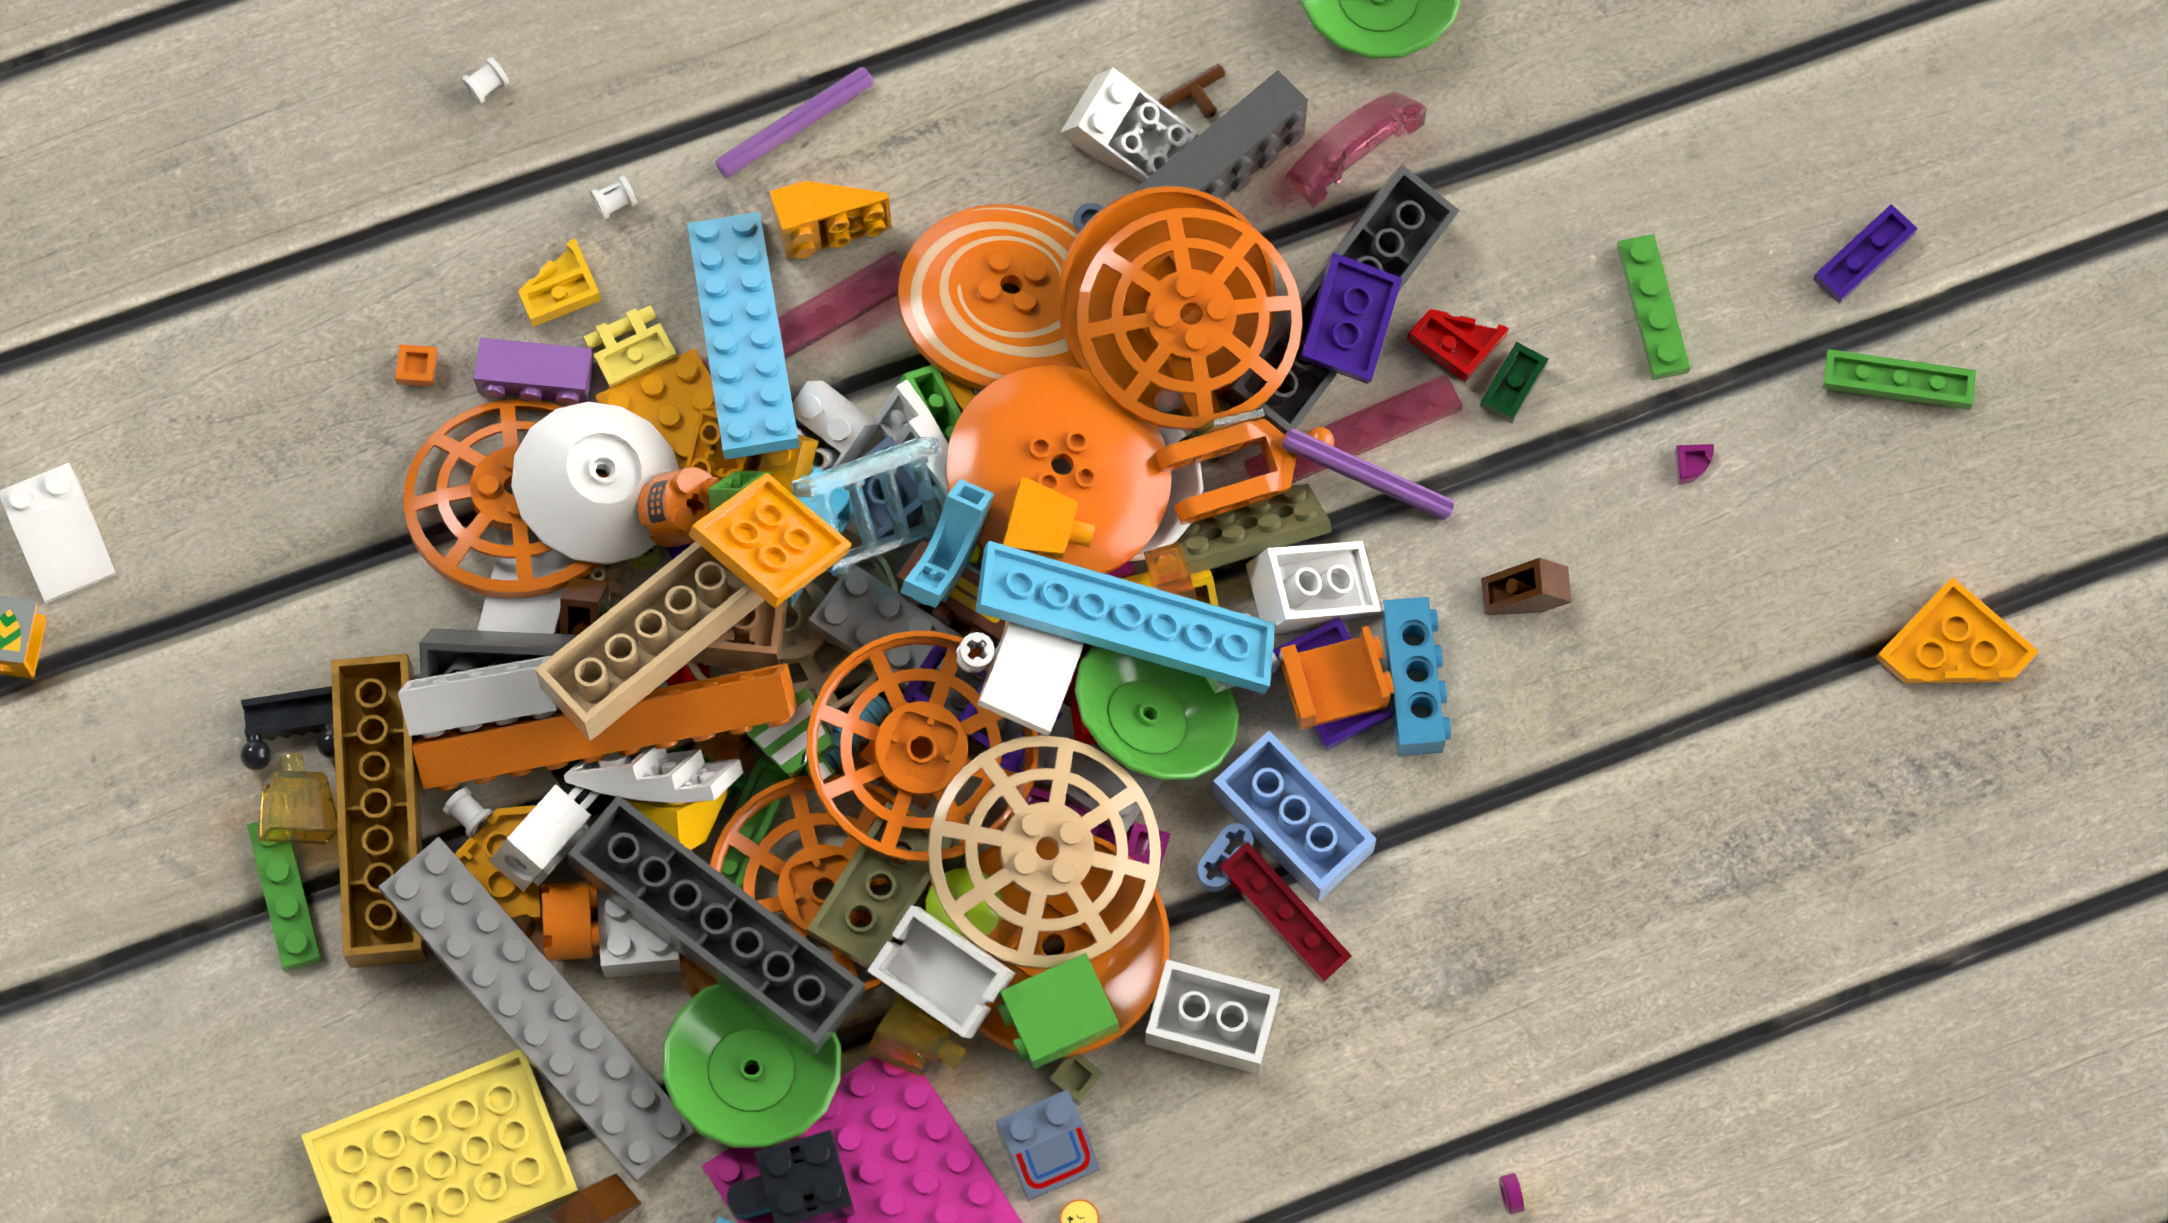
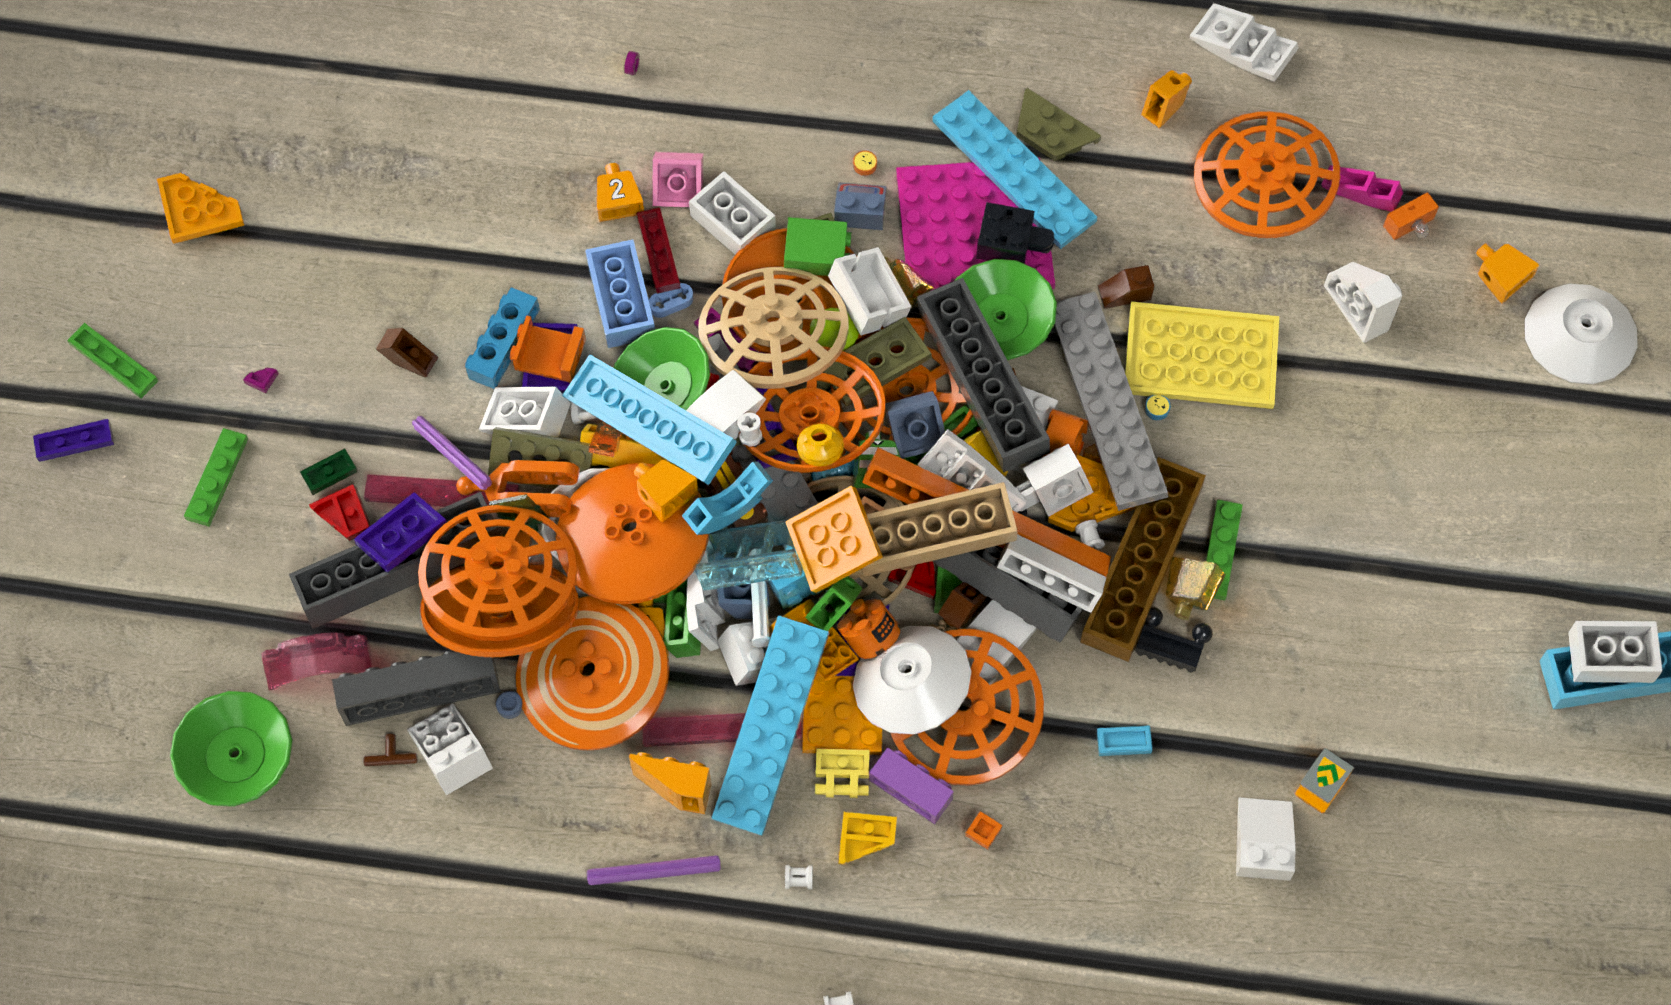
camera: 150 degrees left, 5 degrees down
none -> light orange torso [597,163,644,222]
none -> bright pink slope [653,152,703,207]
none -> white axle [749,548,771,647]
none -> yellow piece [797,424,844,467]
none -> sand blue slope [885,391,945,459]
none -> medium azure tile [1097,726,1153,756]
none -> light yellow tile [1145,395,1171,420]

